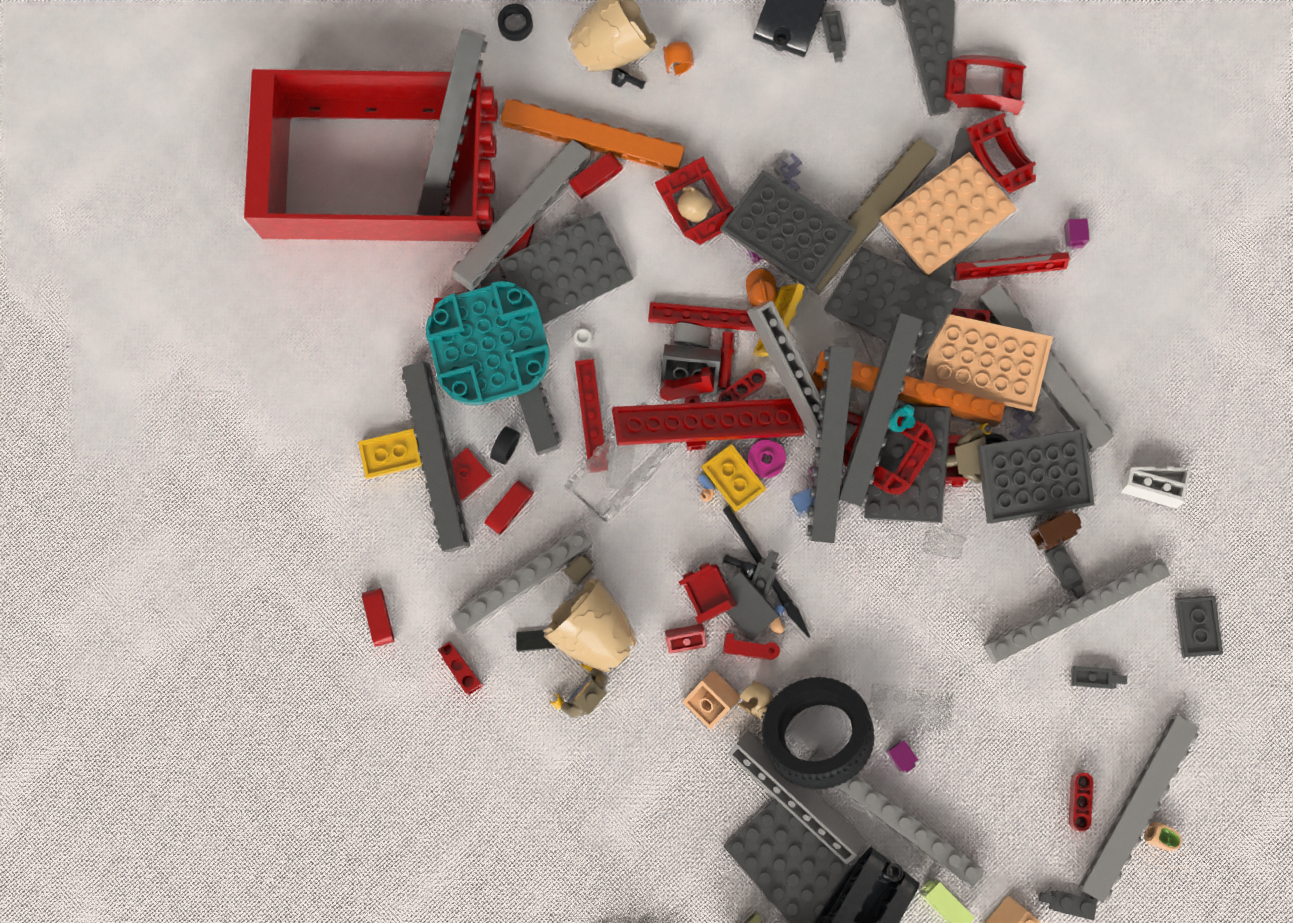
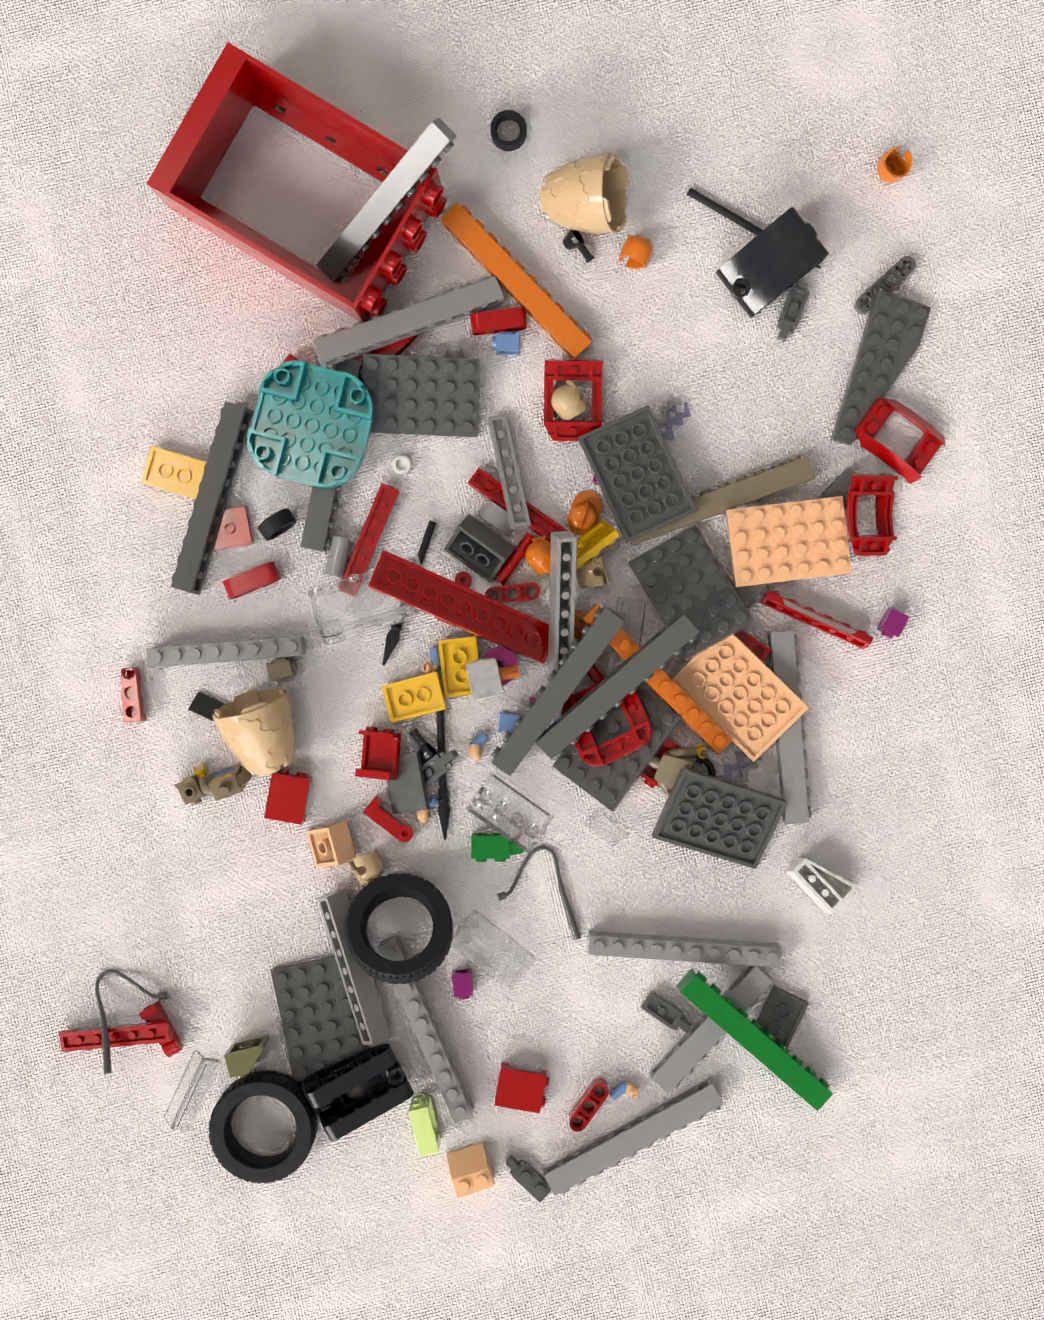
camera: 30 degrees right, 10 degrees up
red beam [362,588,395,647] -> none
red leg [659,367,715,401] -> none
red slope [665,624,707,654] -> none
teal piece [889,405,916,432] -> none
reddish brown brick [1030,510,1082,551] -> none
dark grey hinge [1044,544,1085,598] -> none
light nougat rock [1144,822,1182,851] -> none
none -> dark tan brick [175,775,205,806]
none -> red panel [264,769,312,825]
none -> light grey pin [324,536,352,578]
none -> black piece [382,520,436,666]
none -> yellow plate [382,672,447,723]
none -> flat silver piece [466,658,520,698]
none -> clear piece [466,772,554,854]
none -> arm [469,732,488,761]
none -> green hinge [471,833,525,862]
none -> light grey plate [487,415,531,530]
none -> medium blue window [492,332,520,355]
none -> red panel [494,1062,550,1114]
none -> dark grey piece [497,846,581,940]
none -> orange helmet [525,535,551,575]
none -> tan helmet [576,555,609,589]
none -> arm [610,1082,639,1100]
none -> light grey brick [649,965,773,1094]
none -> green brick [676,968,833,1111]

